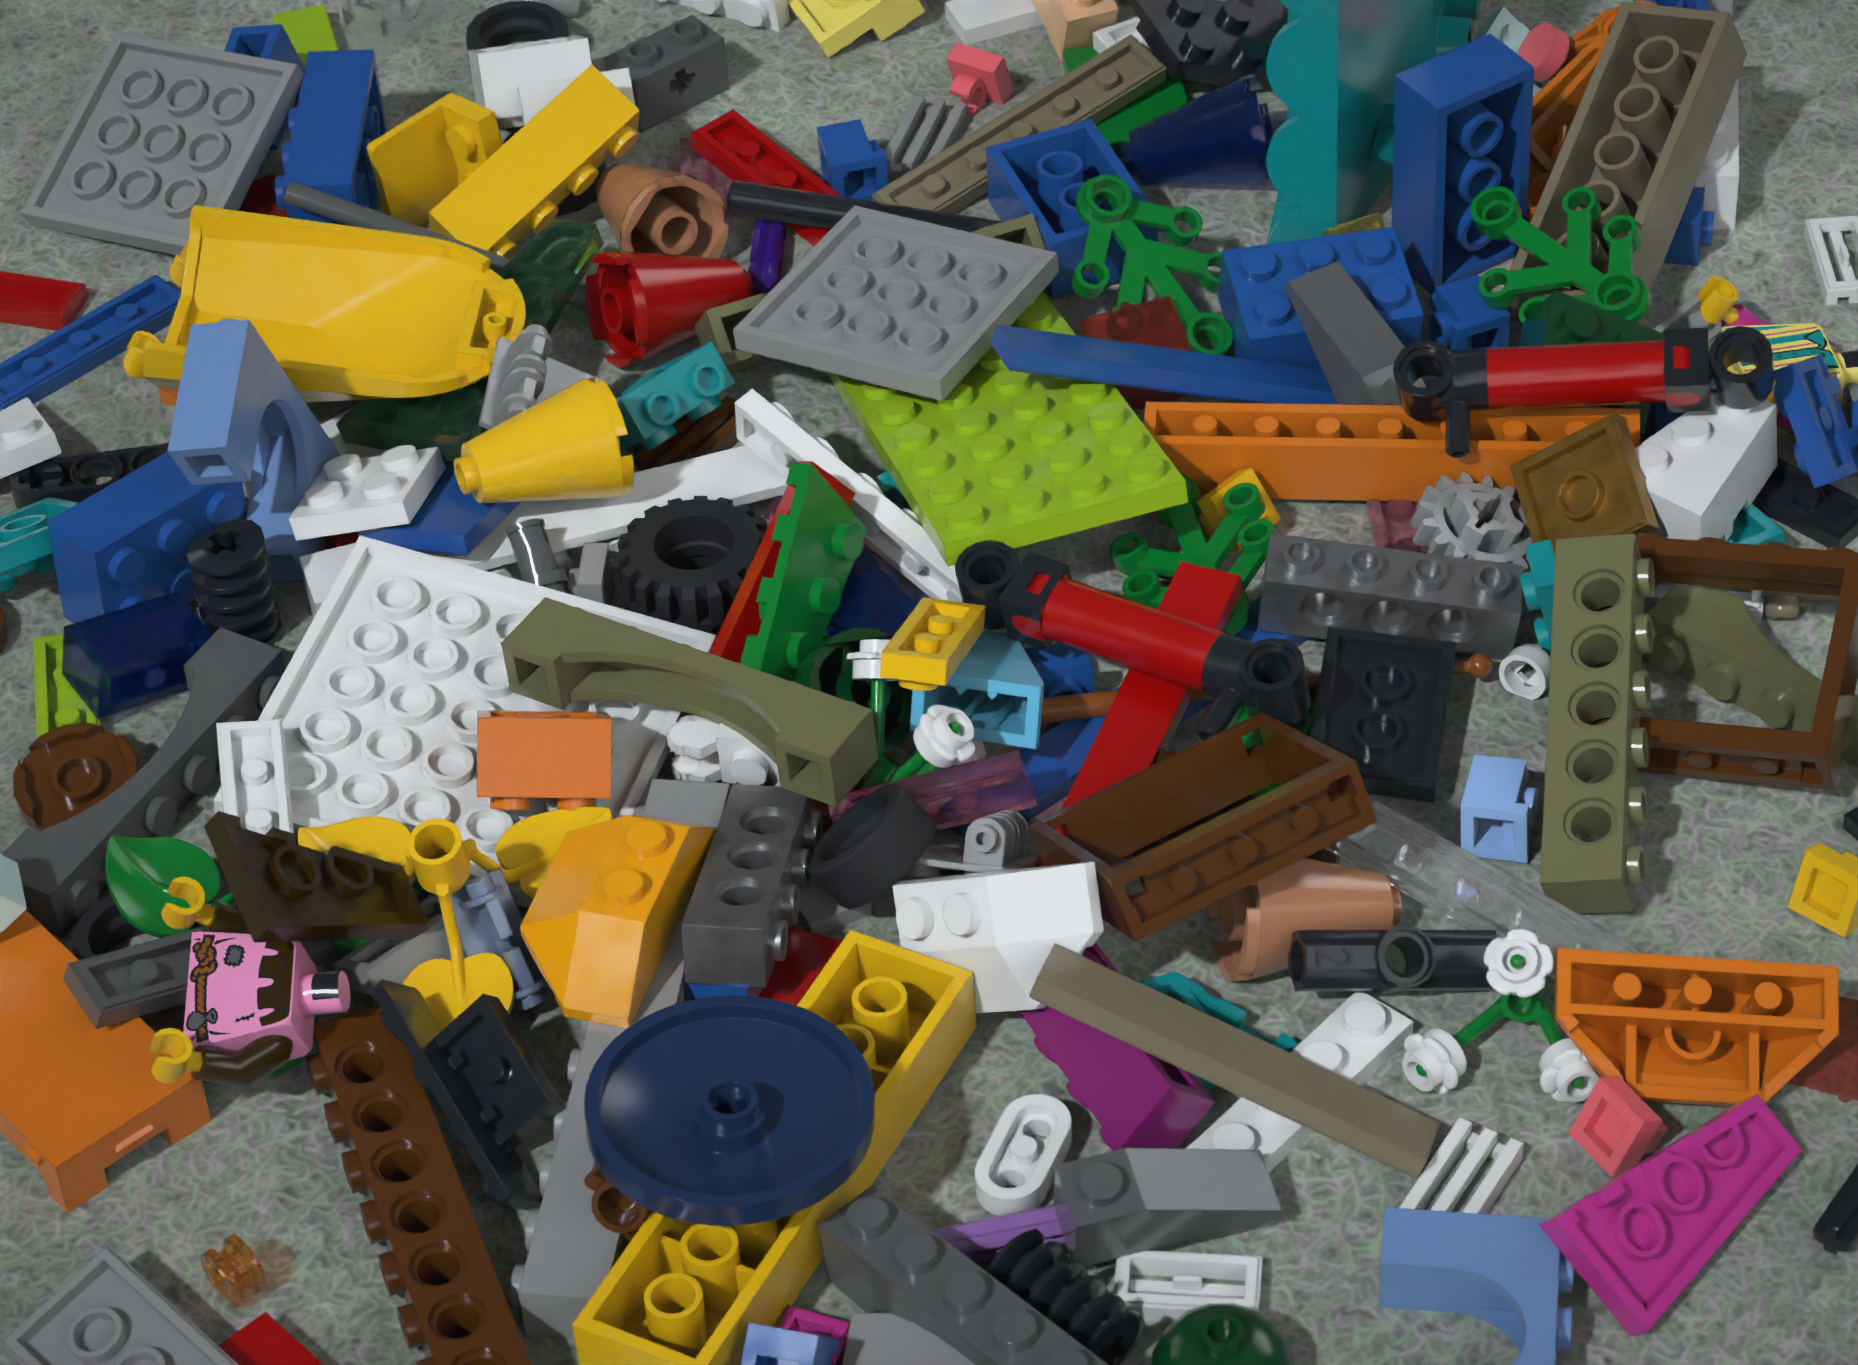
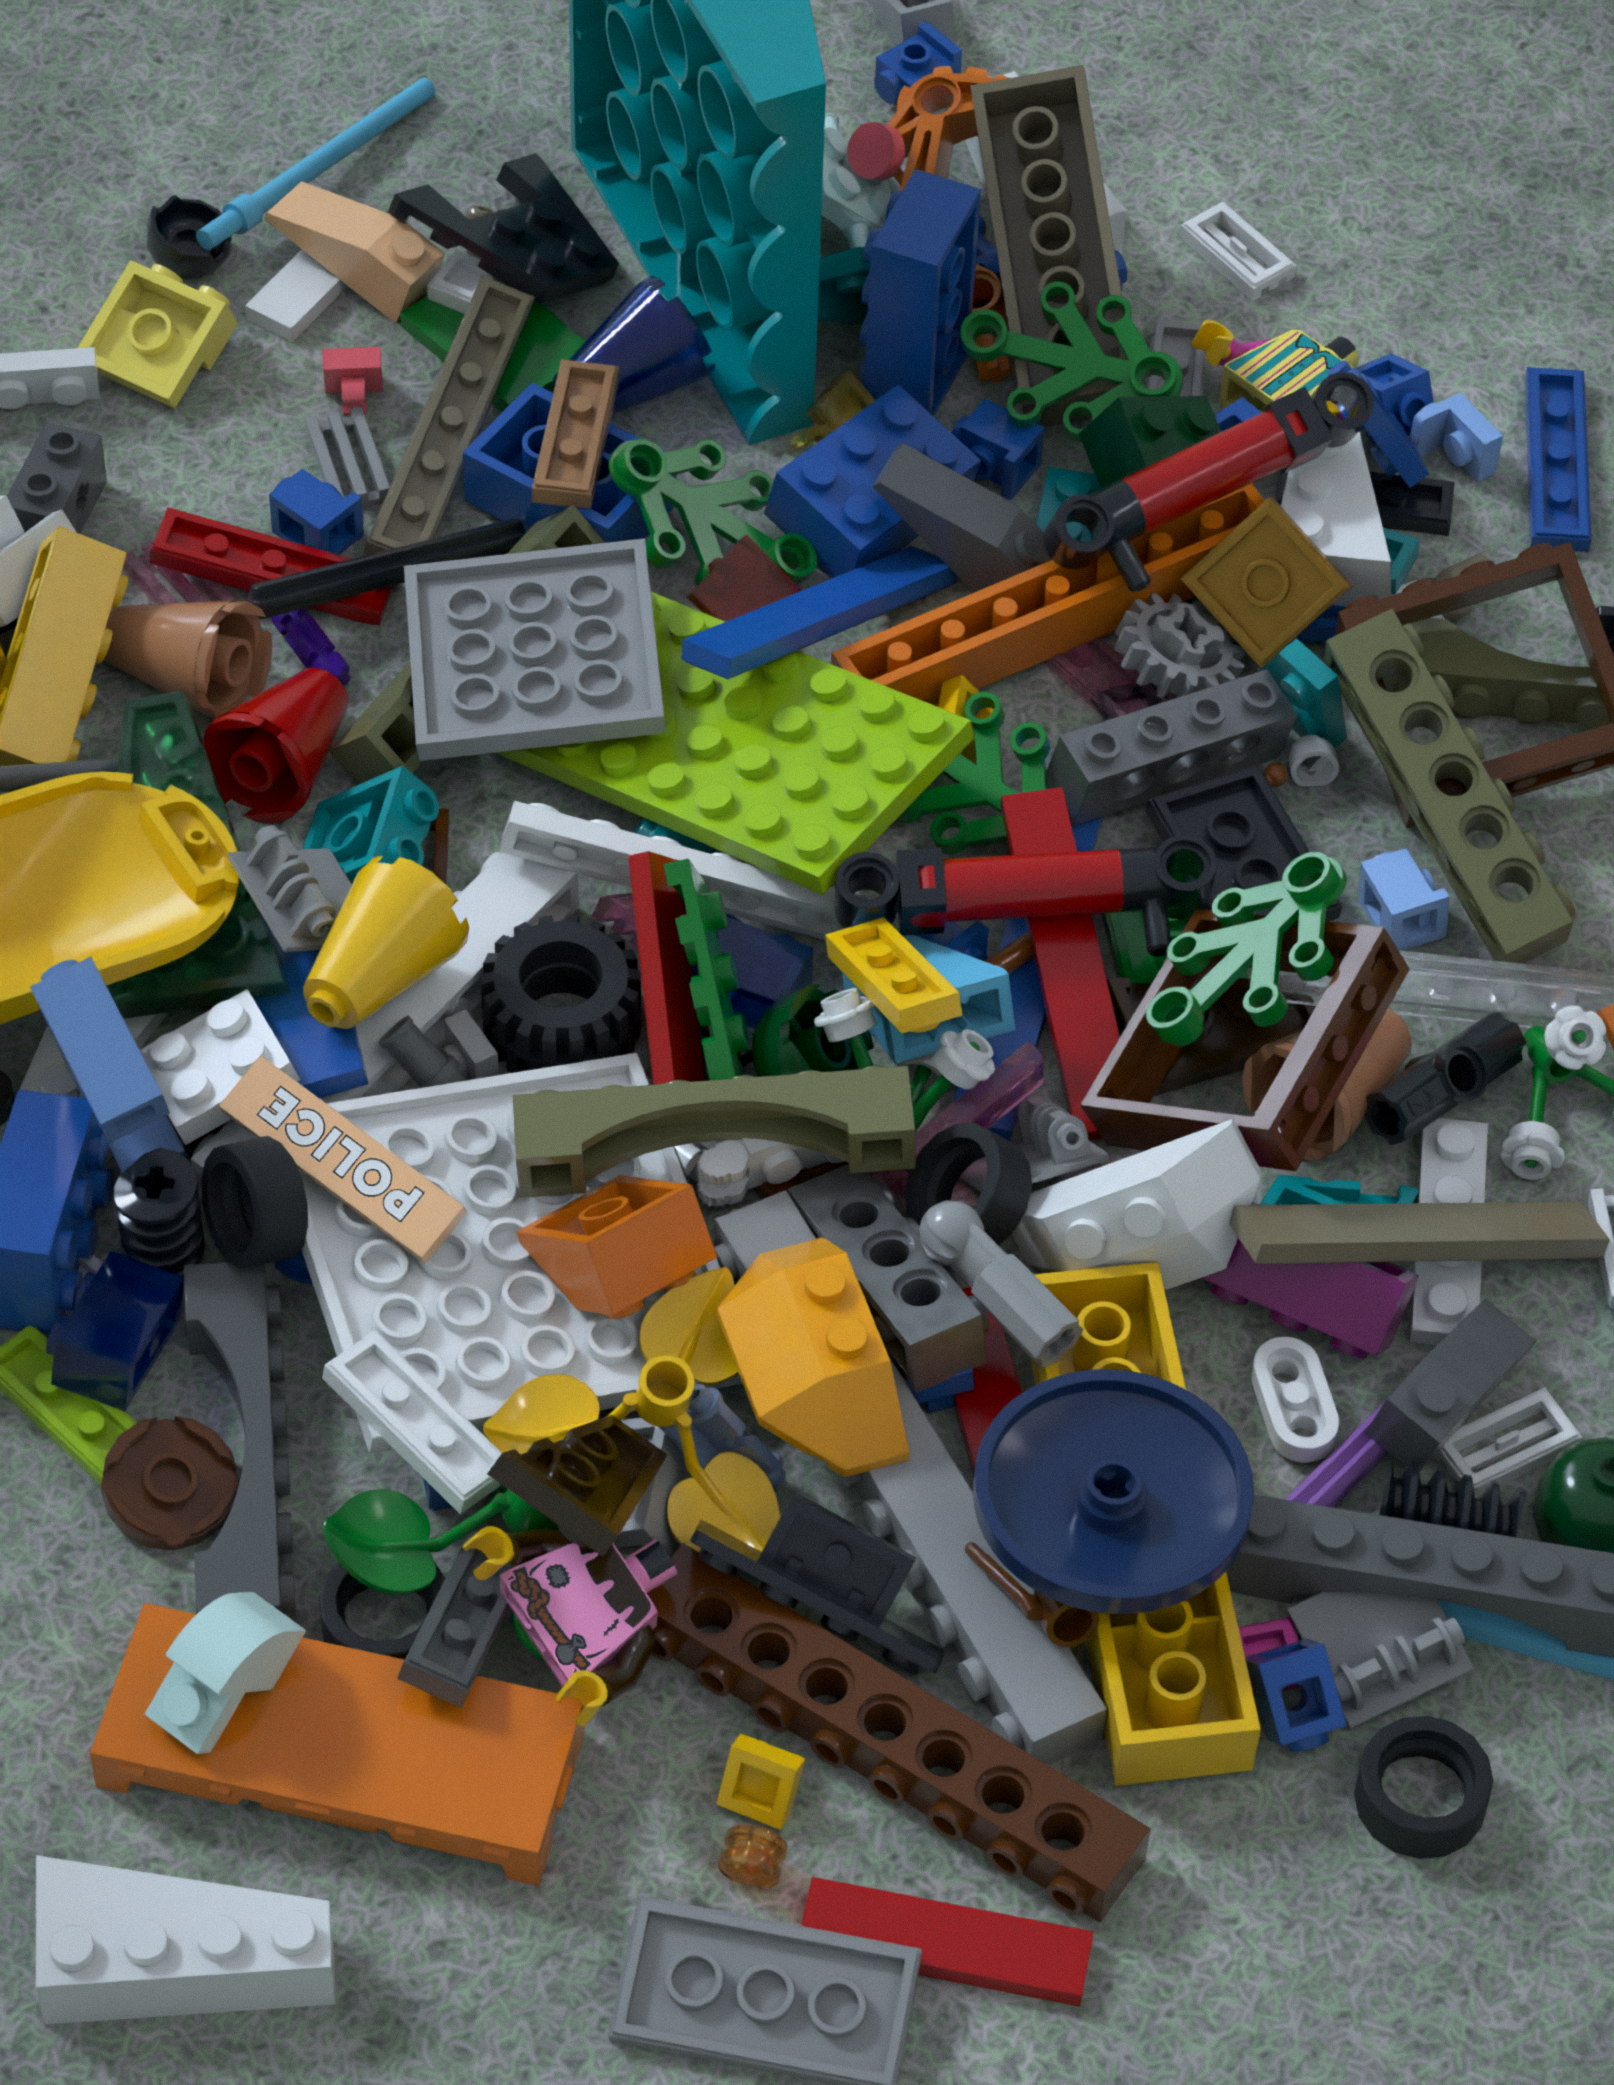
camera: 40 degrees left, 10 degrees up
none -> black tyre [201,1136,308,1269]
none -> light nougat tile [219,1055,467,1264]
none -> medium nougat tile [532,359,619,509]
none -> yellow tile [716,1733,806,1830]
none -> light grey piece [919,1200,1084,1368]
none -> green plant [1146,852,1347,1046]

